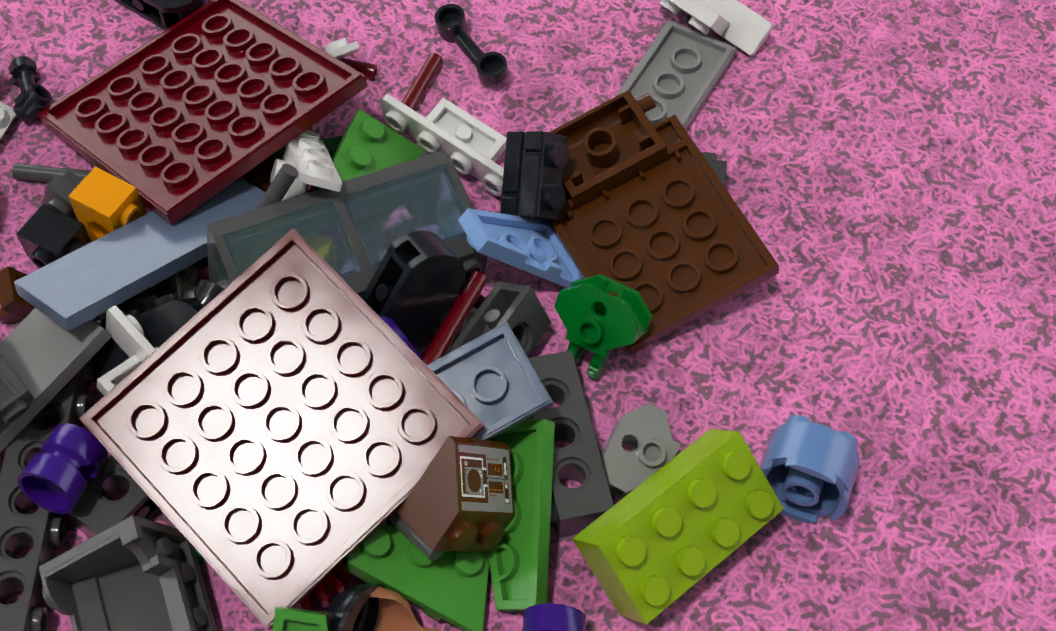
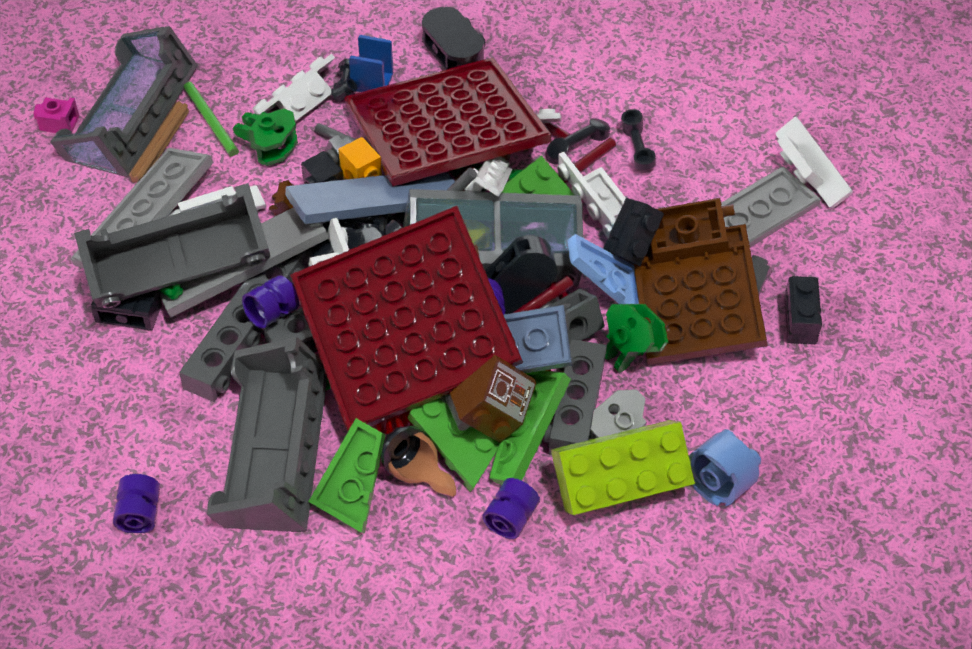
camera: 25 degrees right, 5 degrees down
none -> blue piece [349,35,394,92]
none -> black bar [546,118,610,165]
none -> black brick [784,276,822,345]

